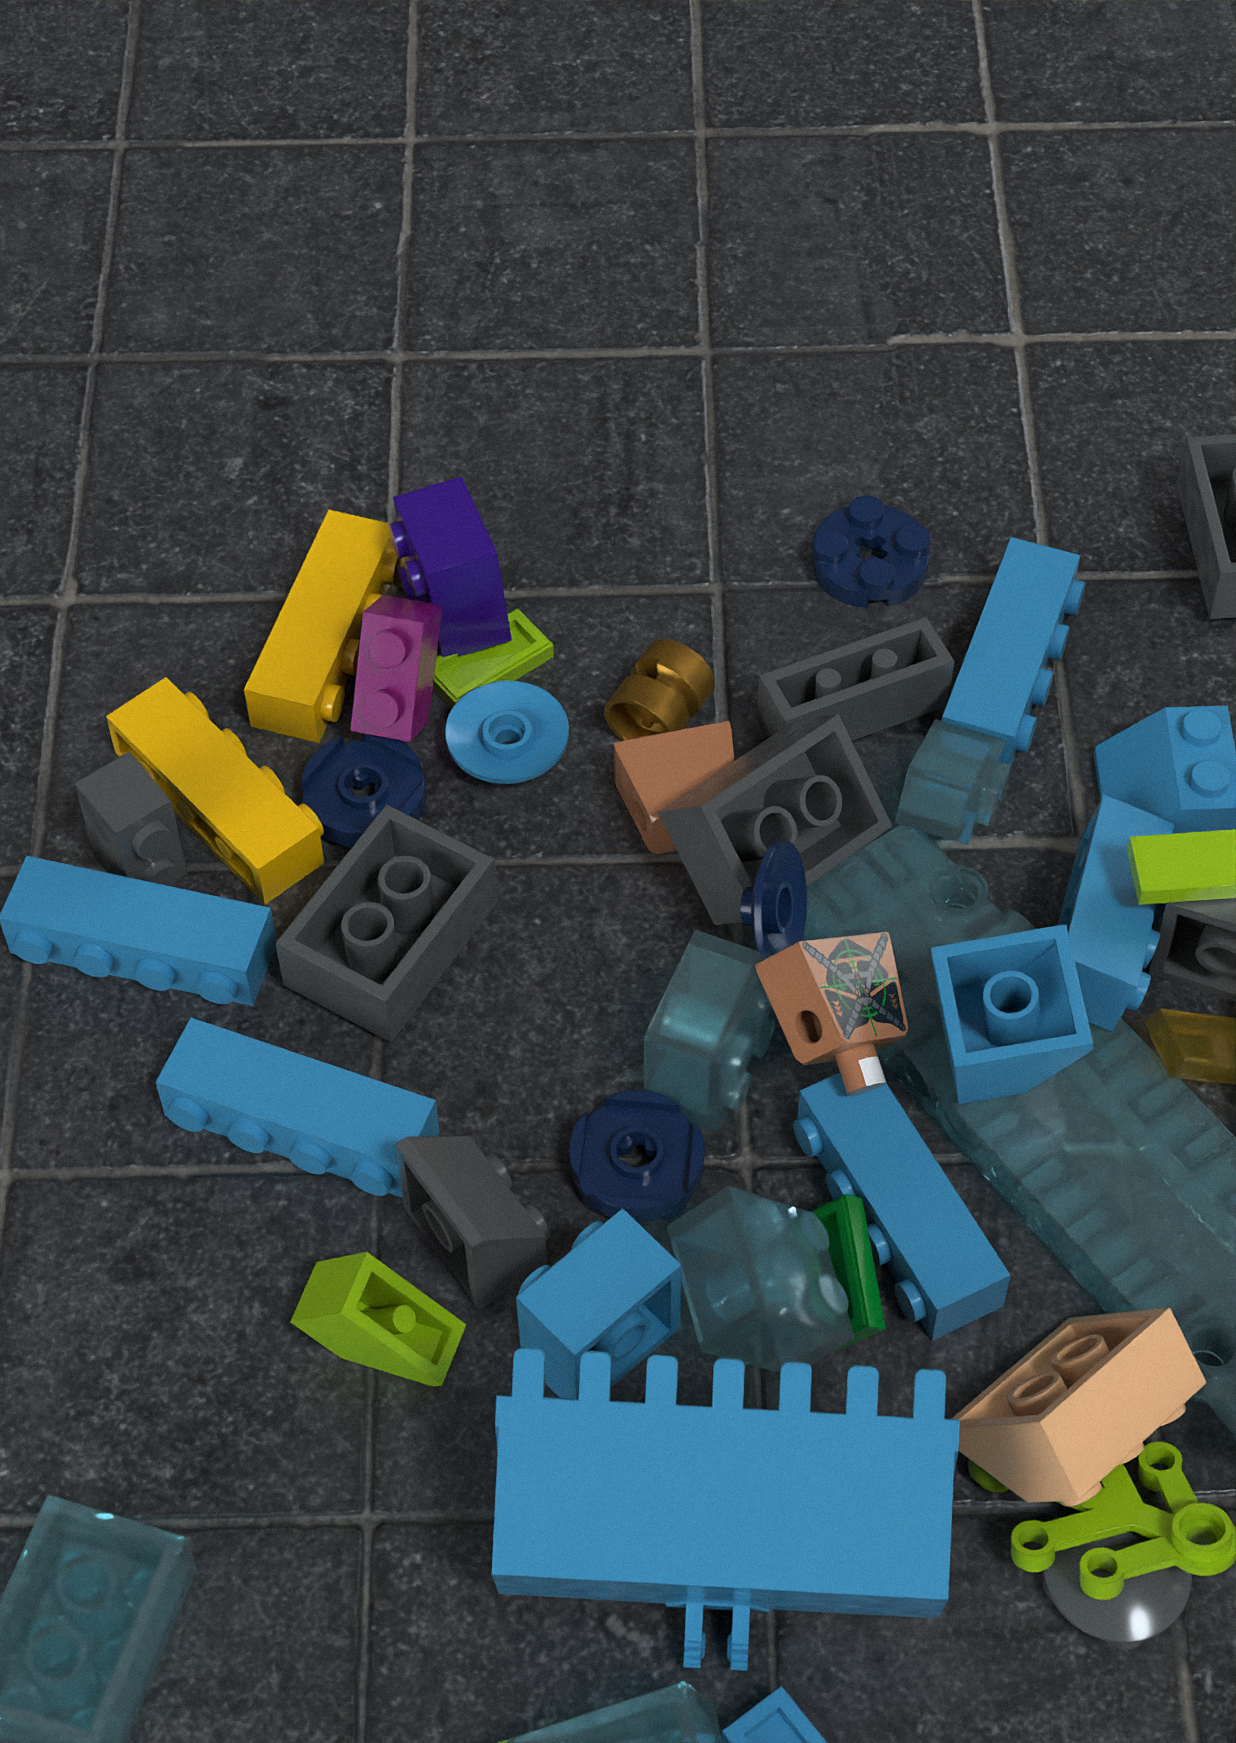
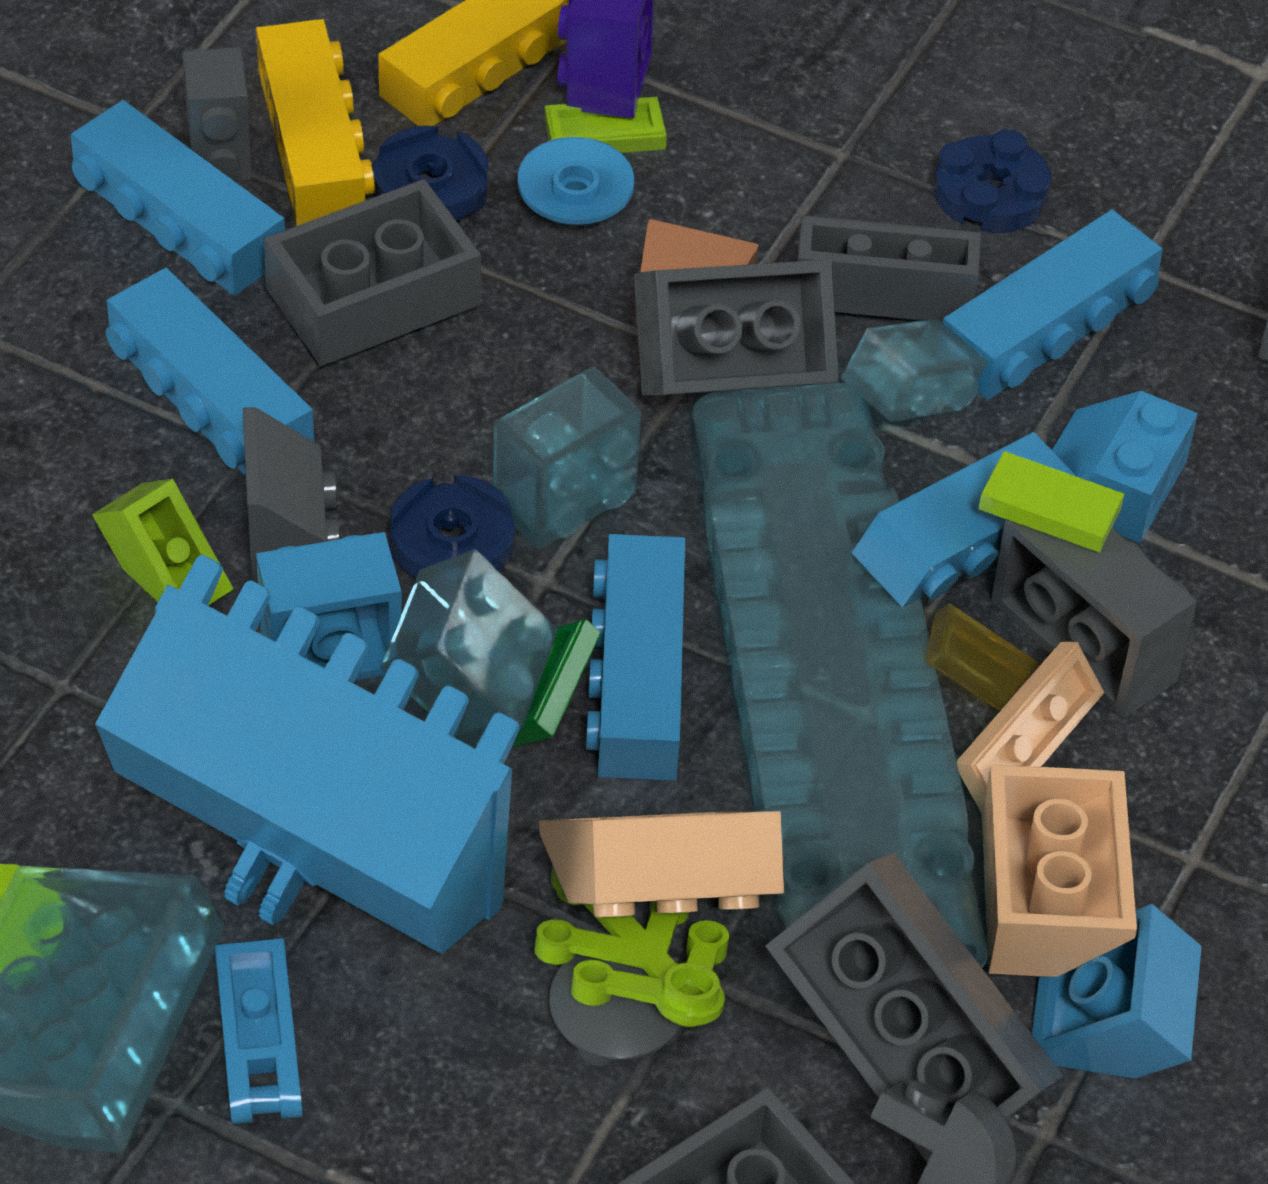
camera: 25 degrees right, 5 degrees down
magenta brick [350,595,443,742] -> none
pearl gold wheel [604,639,715,741] -> none
dark blue dish [740,841,807,961] -> none
nougat torso [755,932,908,1096] -> none
dark azure slope [931,924,1093,1104] -> none

